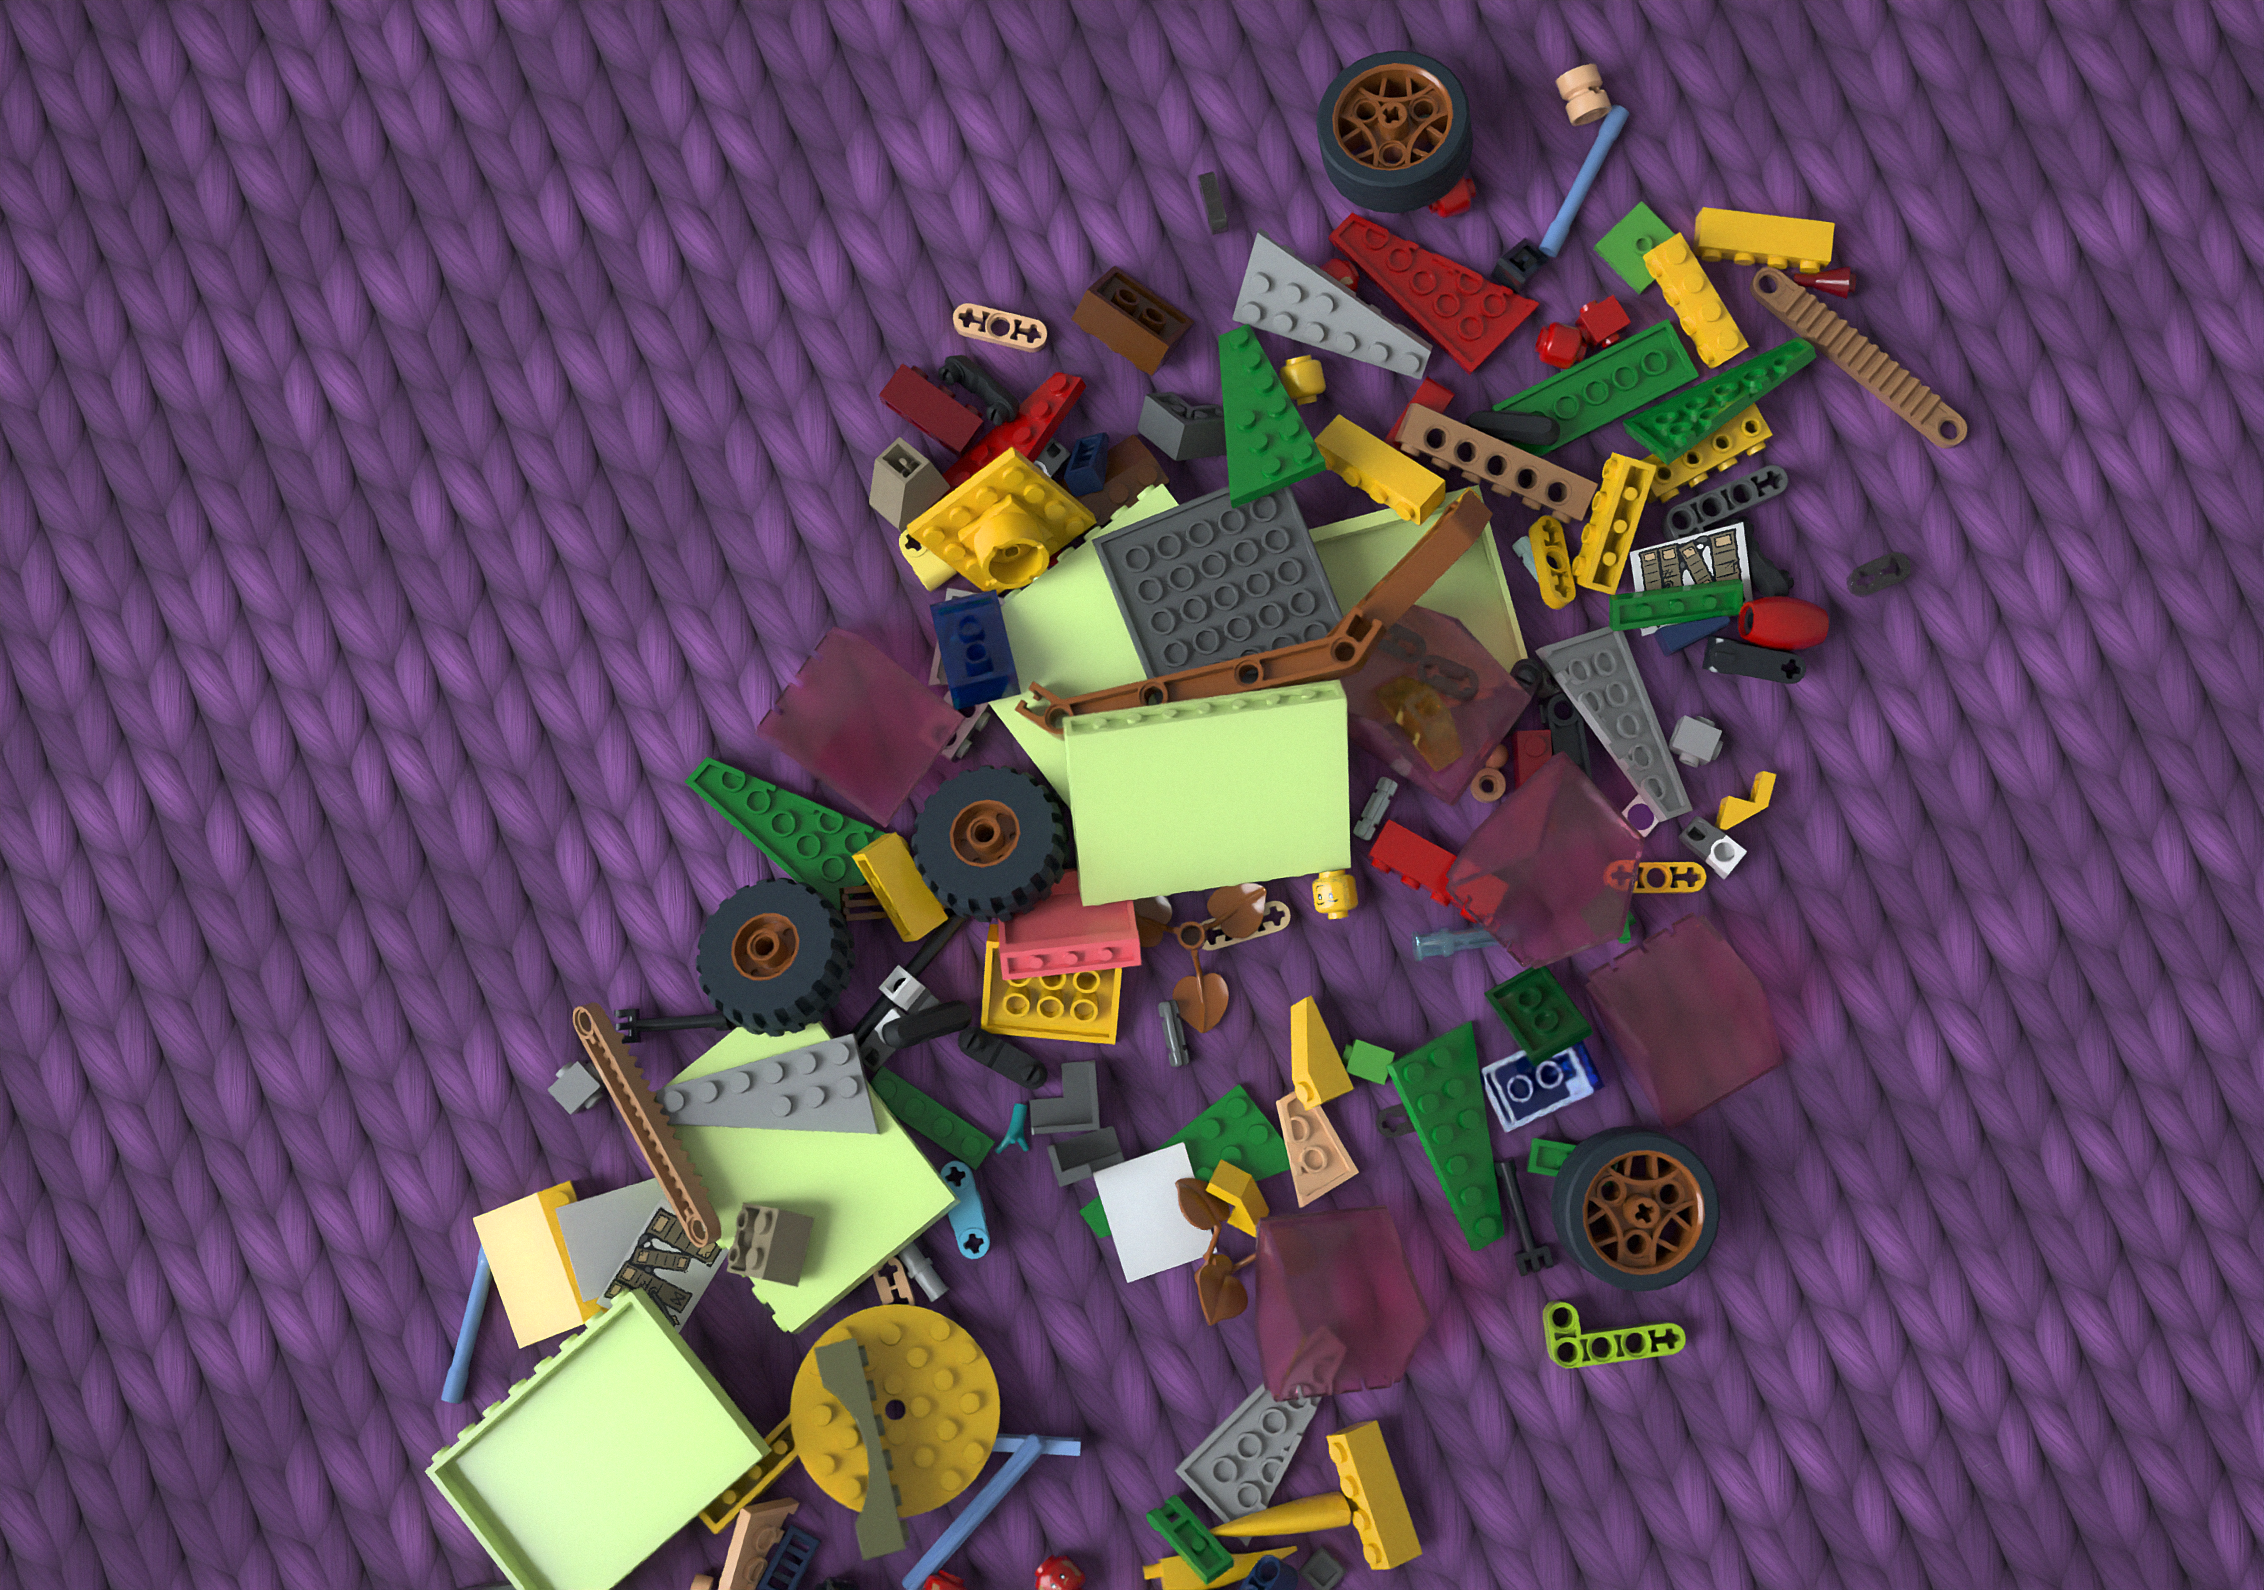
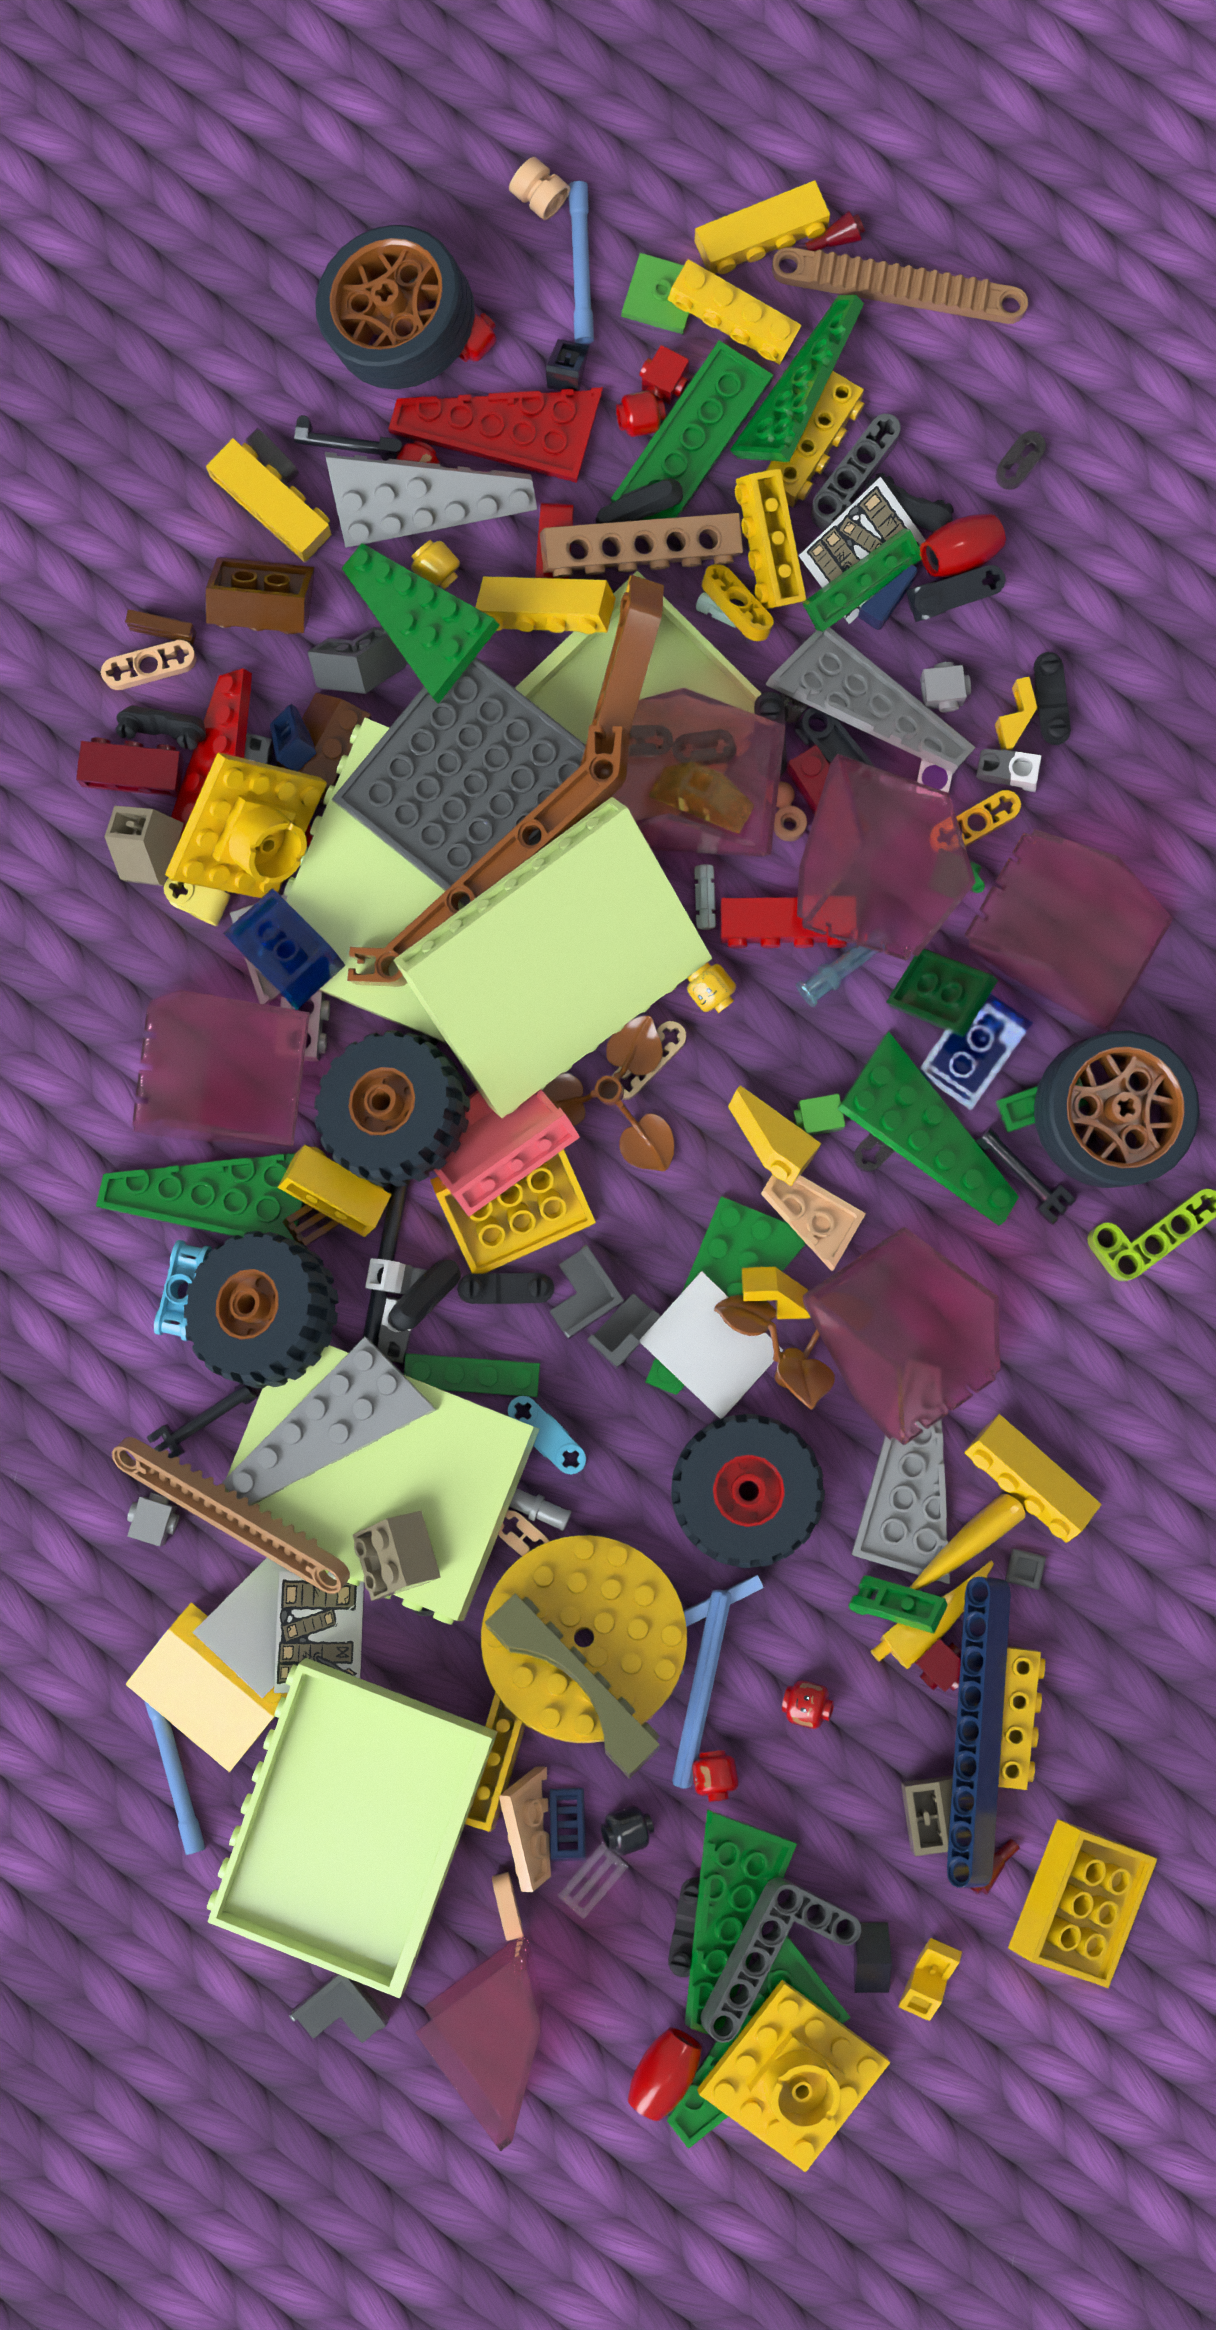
camera: 25 degrees left, 0 degrees up
teal bar [995,1103,1029,1154] -> none
dark grey axle [1158,1000,1190,1067] -> none
none -> reddish brown tile [125,609,197,645]
none -> medium azure piece [154,1240,212,1341]
none -> yellow brick [206,438,332,562]
none -> black hinge [294,415,403,461]
none -> black wheel [671,1414,825,1568]
none -> black piece [1034,652,1071,745]

